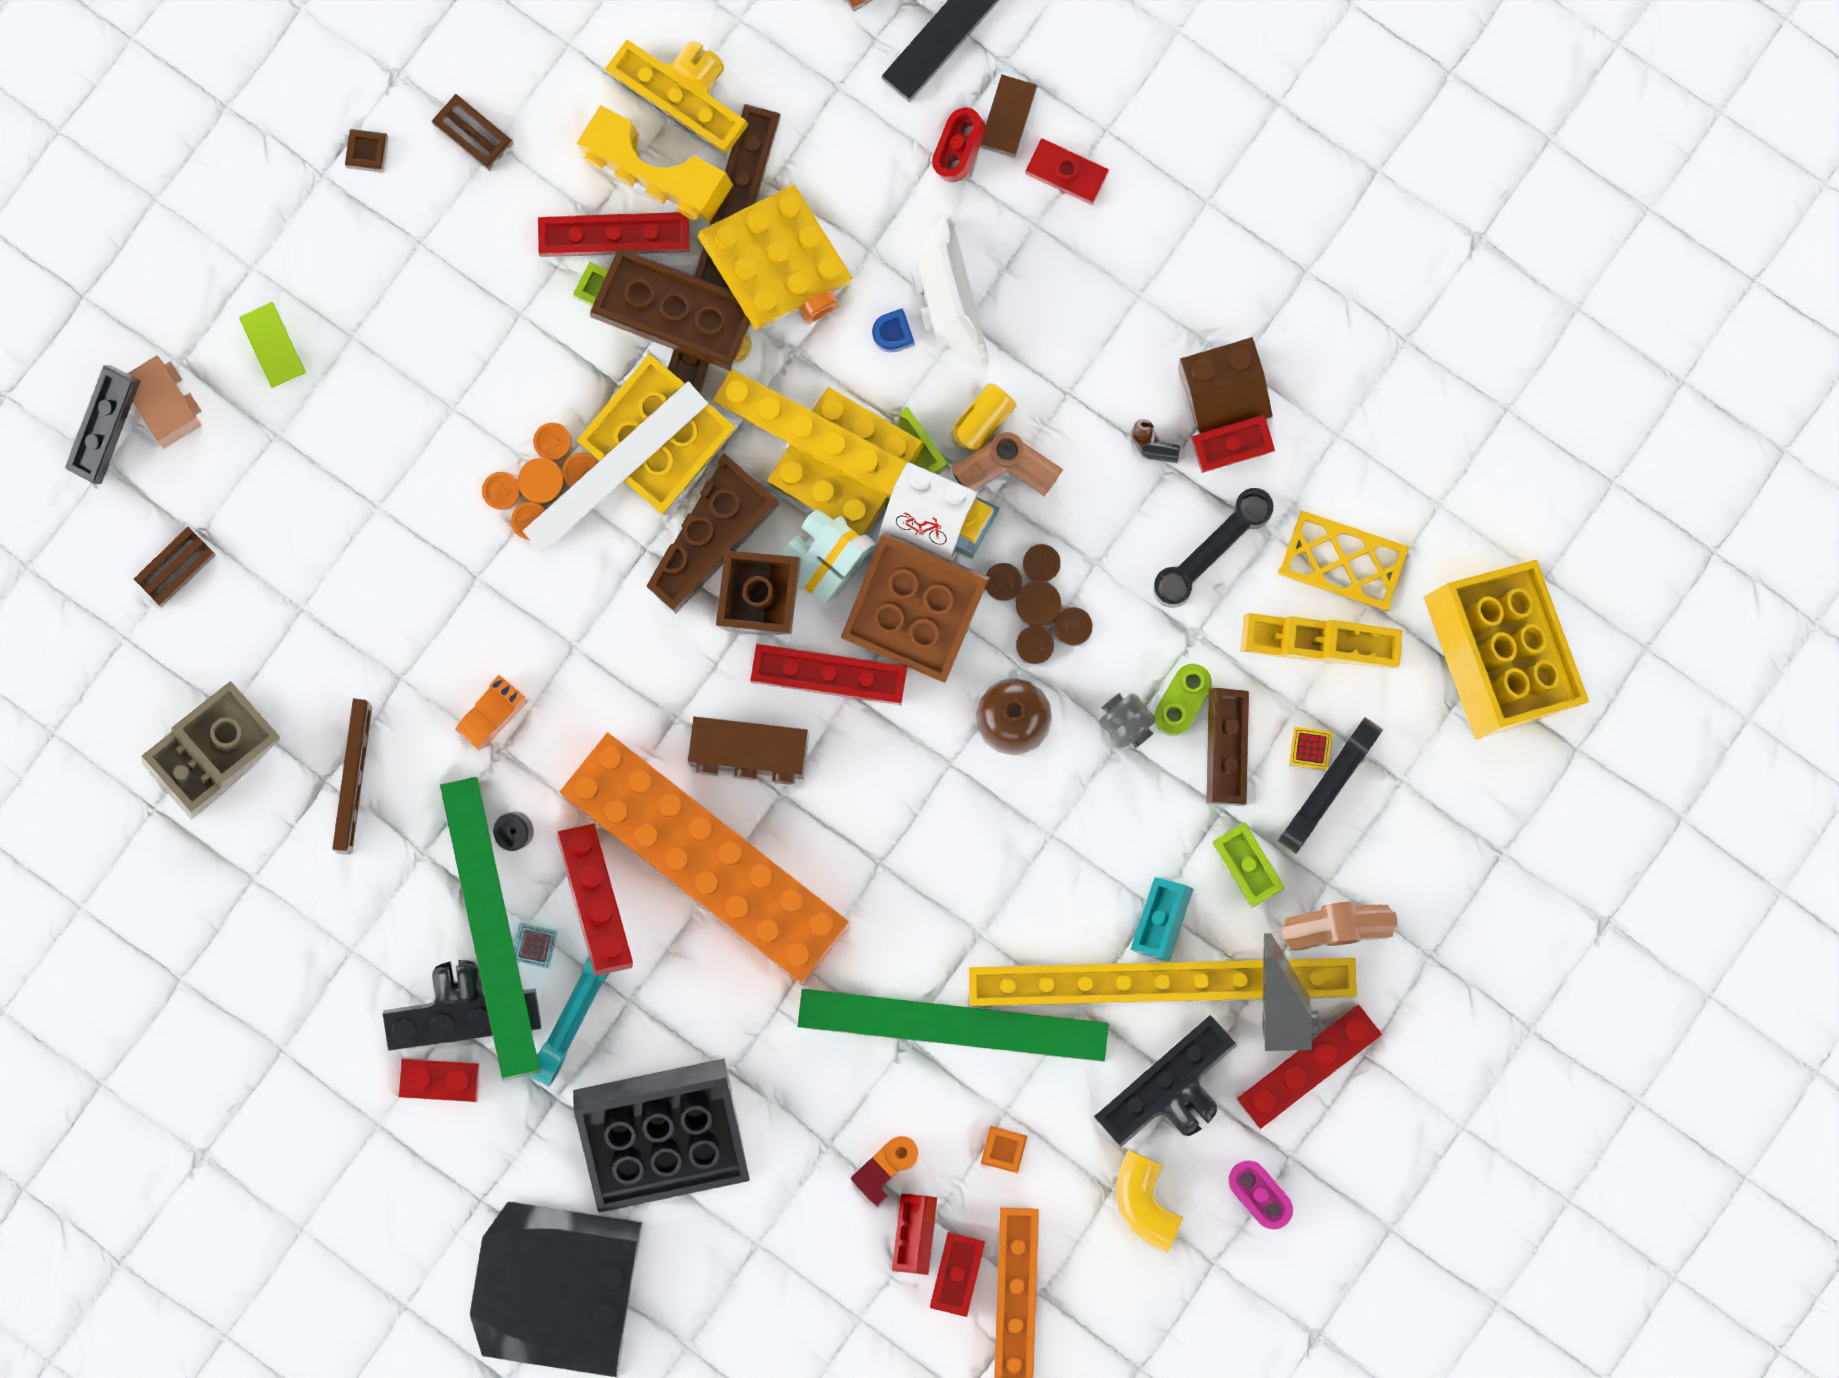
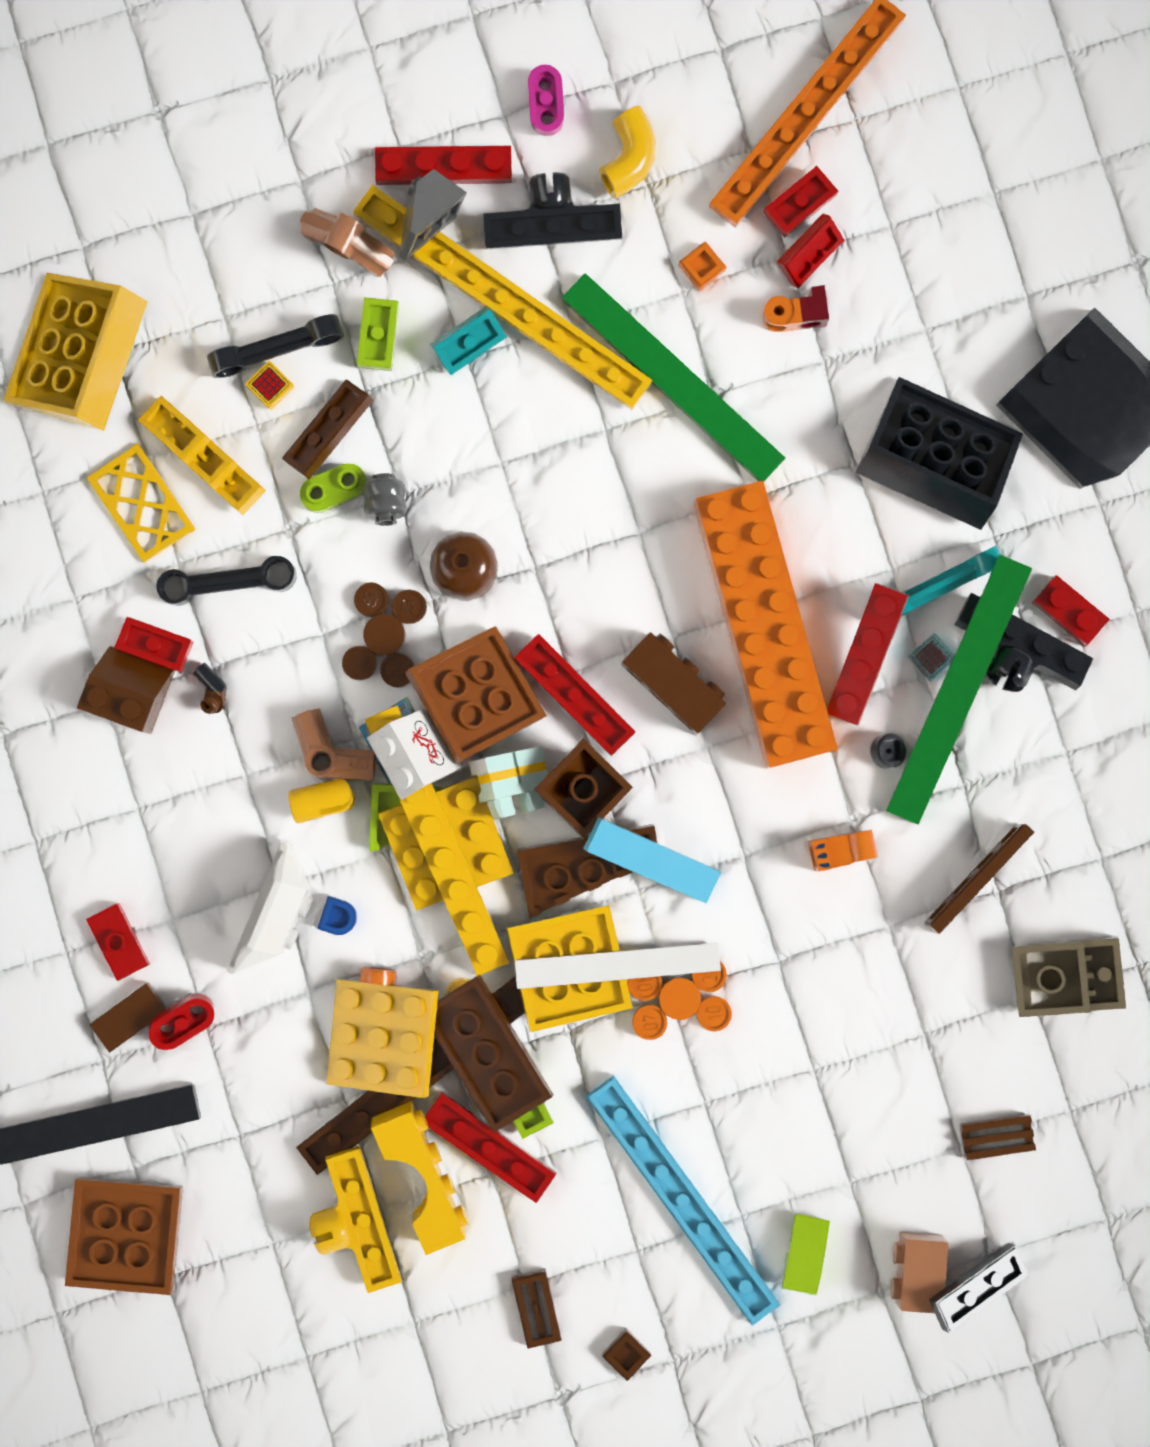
camera: 150 degrees left, 5 degrees up
none -> medium azure tile [583,817,721,904]
none -> medium azure tile [585,1074,780,1326]

